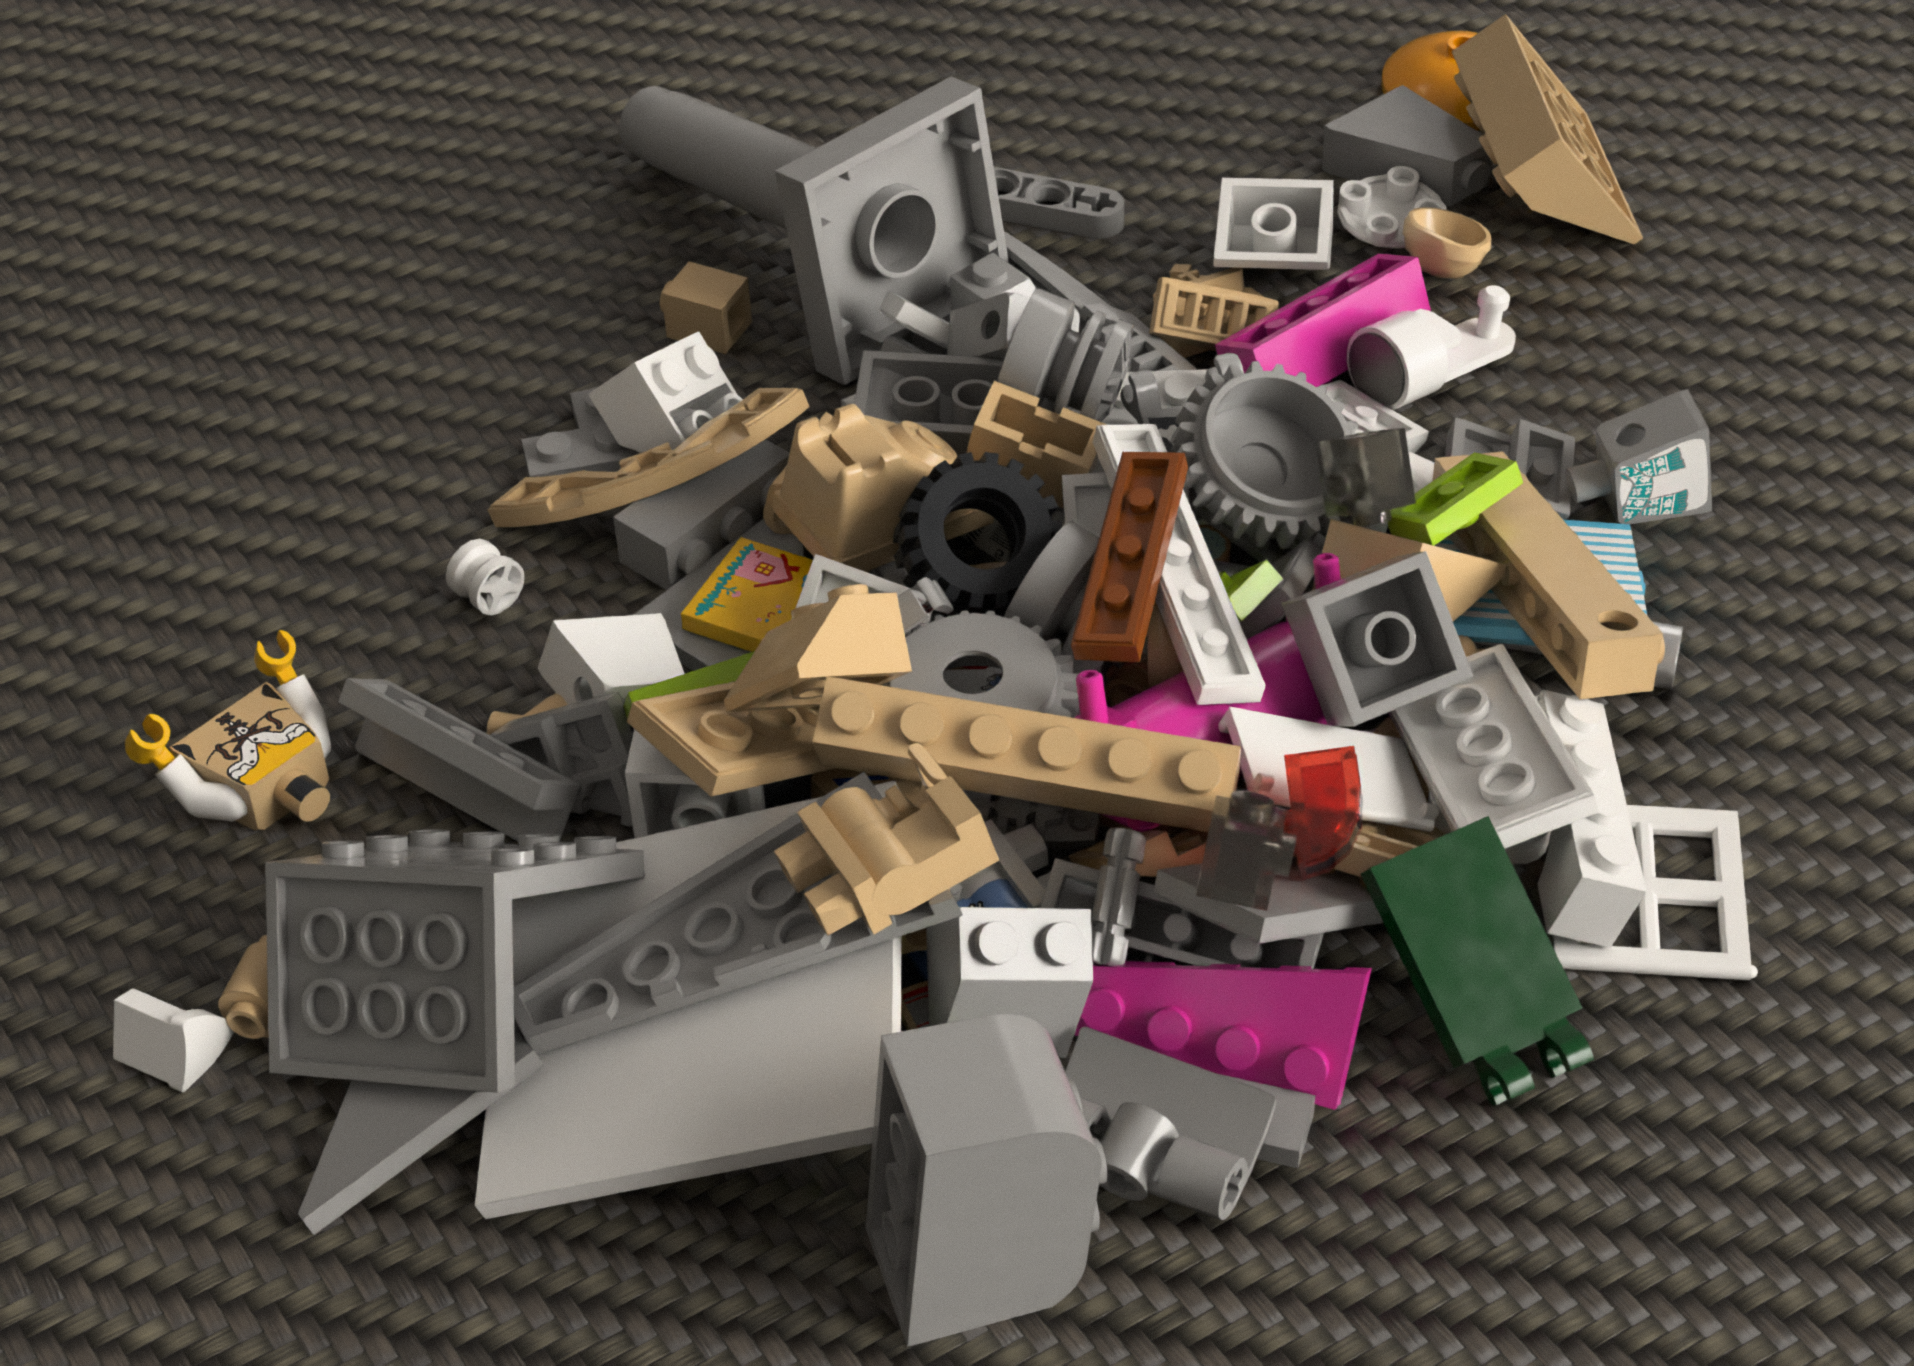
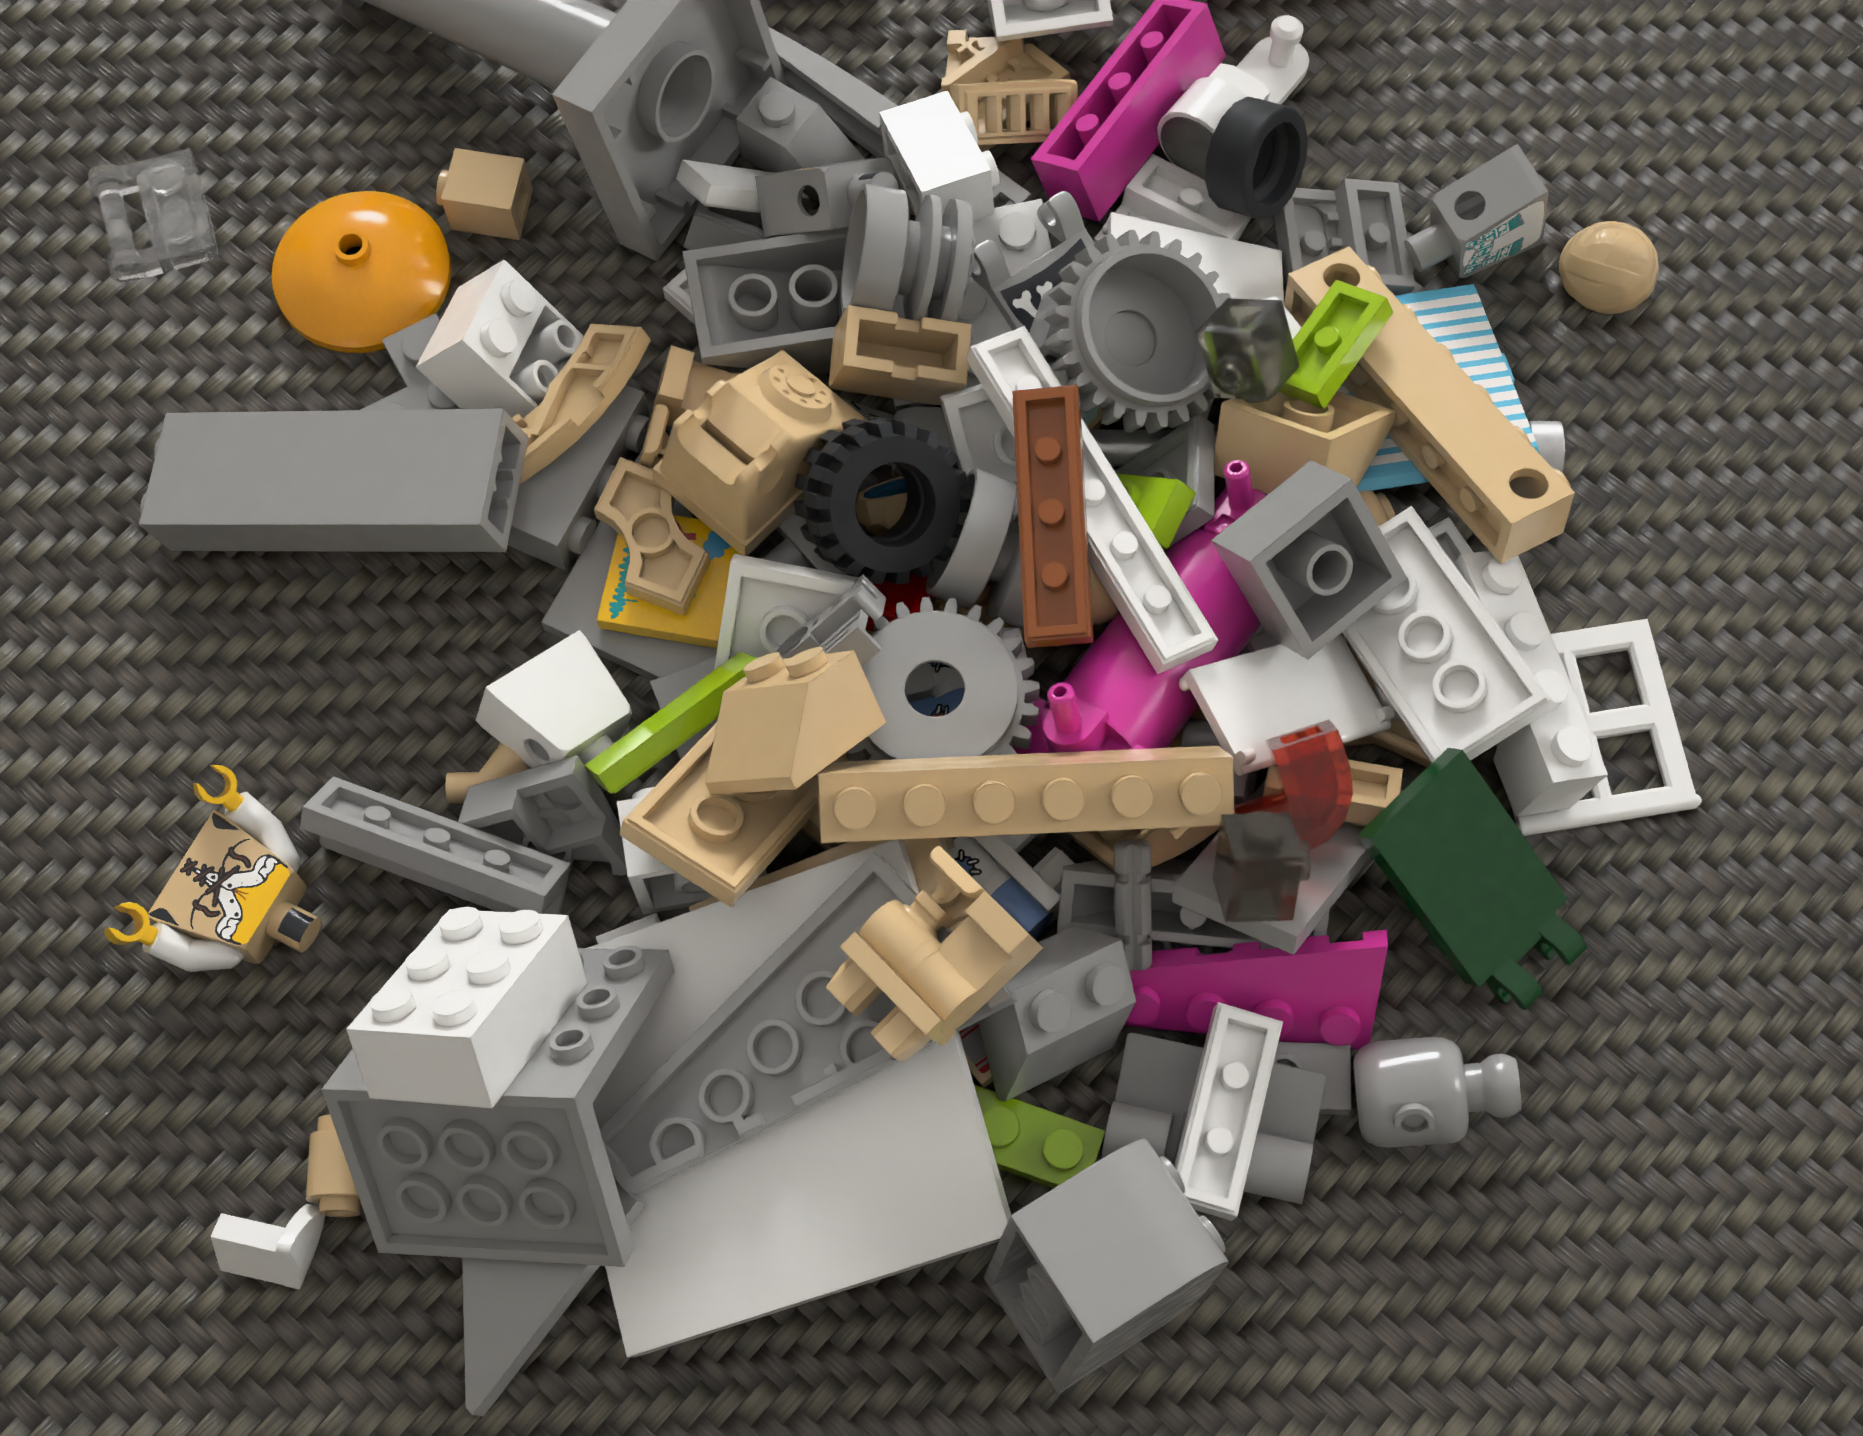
camera: 15 degrees left, 25 degrees up
white wheel [446,538,525,615] -> none
none -> clear plate [88,148,220,283]
none -> light grey brick [139,408,528,552]
none -> light orange dish [272,191,451,353]
none -> white brick [346,907,588,1108]
none -> tan tile [594,457,710,616]
none -> white brick [879,91,1000,220]
none -> white tile [1174,1002,1283,1221]
none -> black tyre [1205,96,1308,220]
none -> light grey piece [1353,1037,1521,1148]
none -> tan piece [1559,221,1659,314]

